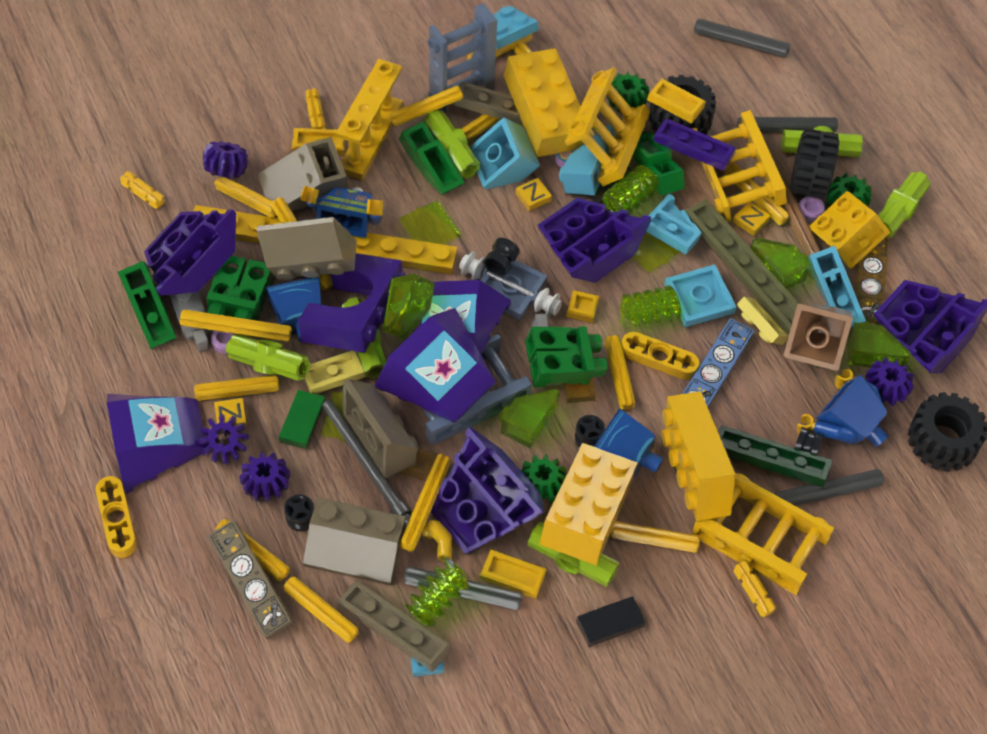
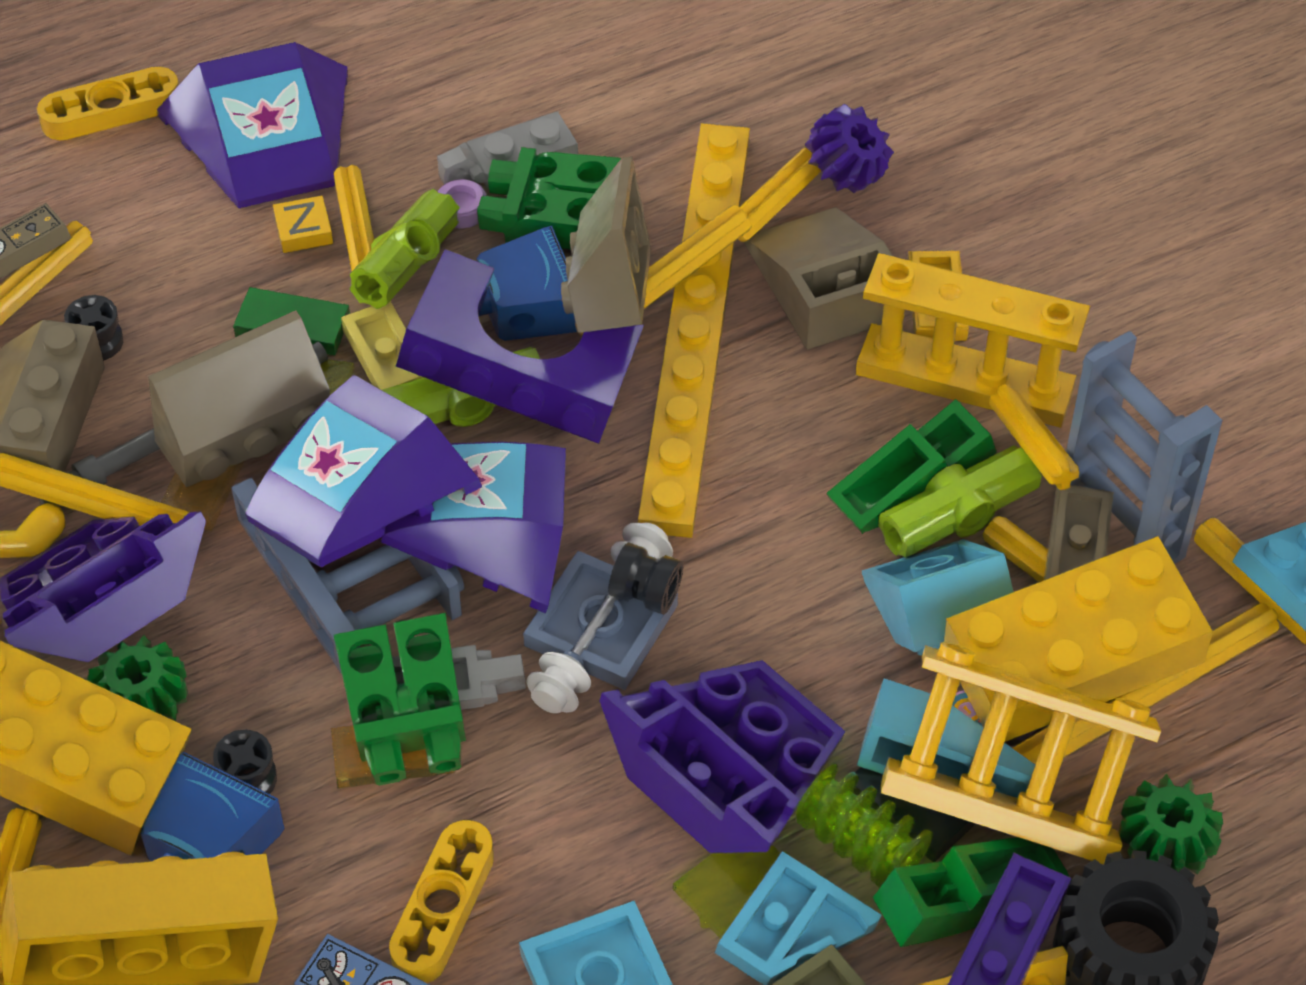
camera: 90 degrees right, 5 degrees down
green slope [118,261,177,349] -> none
yellow axle [120,171,165,209] -> none
dark purple wedge [144,209,236,295] -> none
yellow axle [180,309,292,342] -> none
dark purple gear [199,414,249,465] -> none
dark purple gear [239,451,290,503] -> none
blue torso [300,186,384,238] -> none
yellow axle [305,88,326,129] -> none
clear neon green slope [382,273,435,340] -> none
clear neon green piece [399,201,460,245] -> none
clear neon green slope [499,389,560,449] -> none
yellow tile [515,178,552,211] -> none
yellow tile [566,290,600,323] -> none
yellow axle [605,335,635,411] -> none
clear neon green piece [620,286,682,329] -> none
yellow tile [647,79,706,124] -> none

